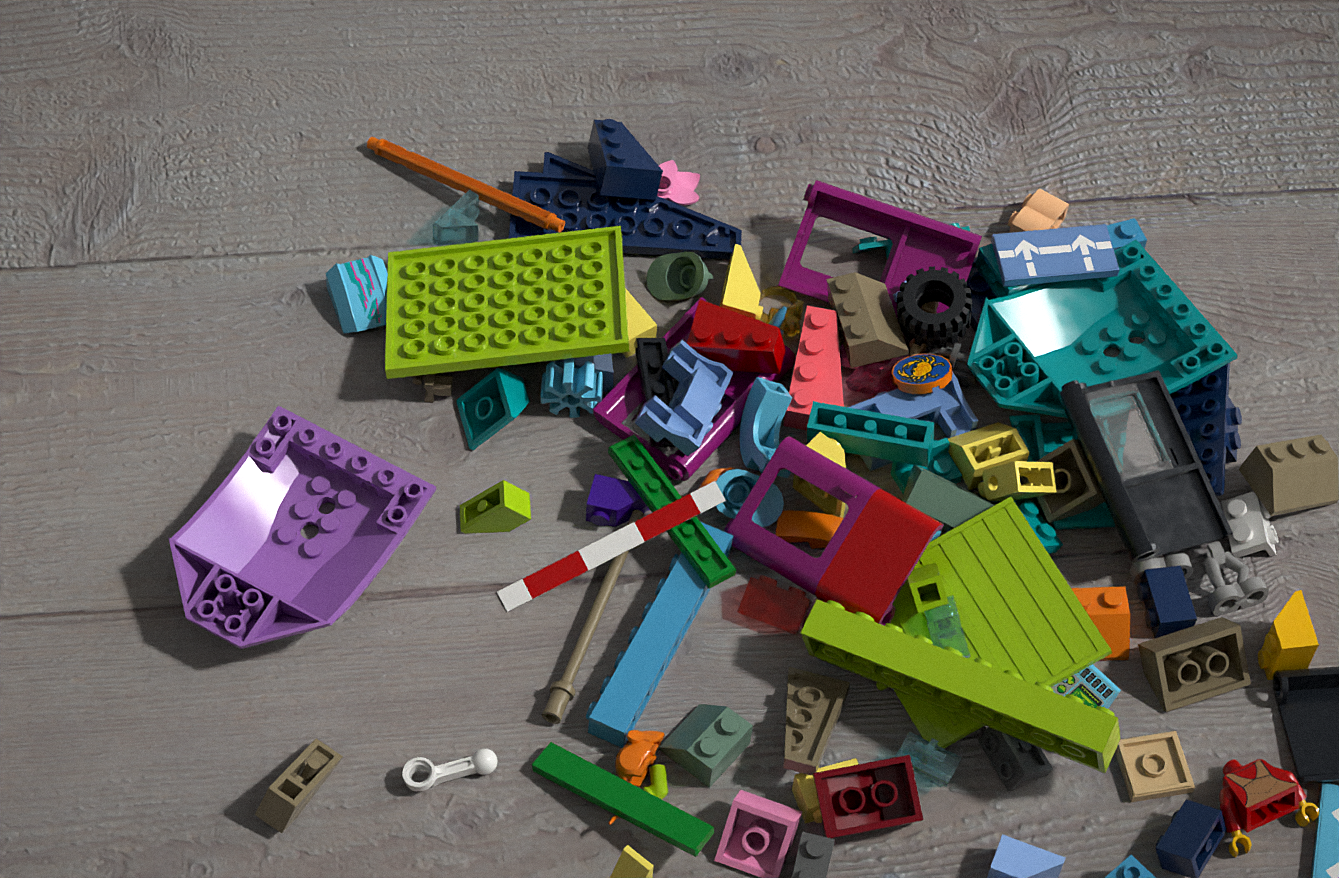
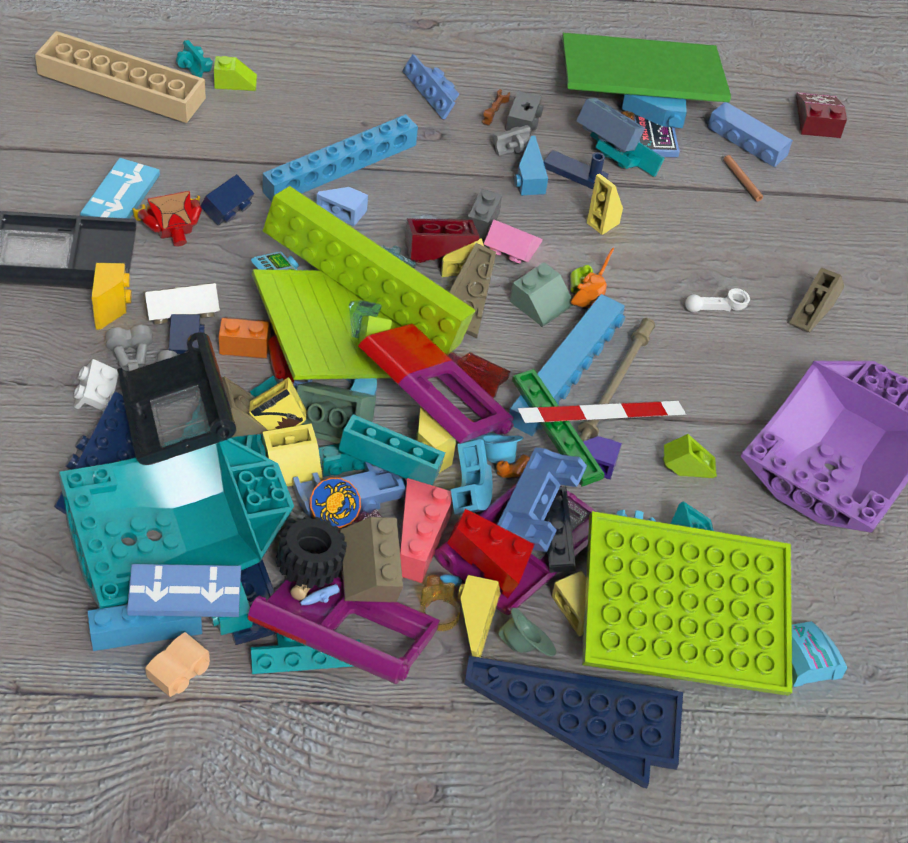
camera: 175 degrees left, 5 degrees down
orange piece [367,136,565,233] -> none
clear light blue slope [433,190,479,246] -> none
green tile [532,742,714,857] -> none
dark blue wedge [587,119,663,200] -> none
bright pink plate [657,160,700,206] -> none
tan tile [1115,731,1195,802] -> none
dark tan slope [1239,434,1339,516] -> none

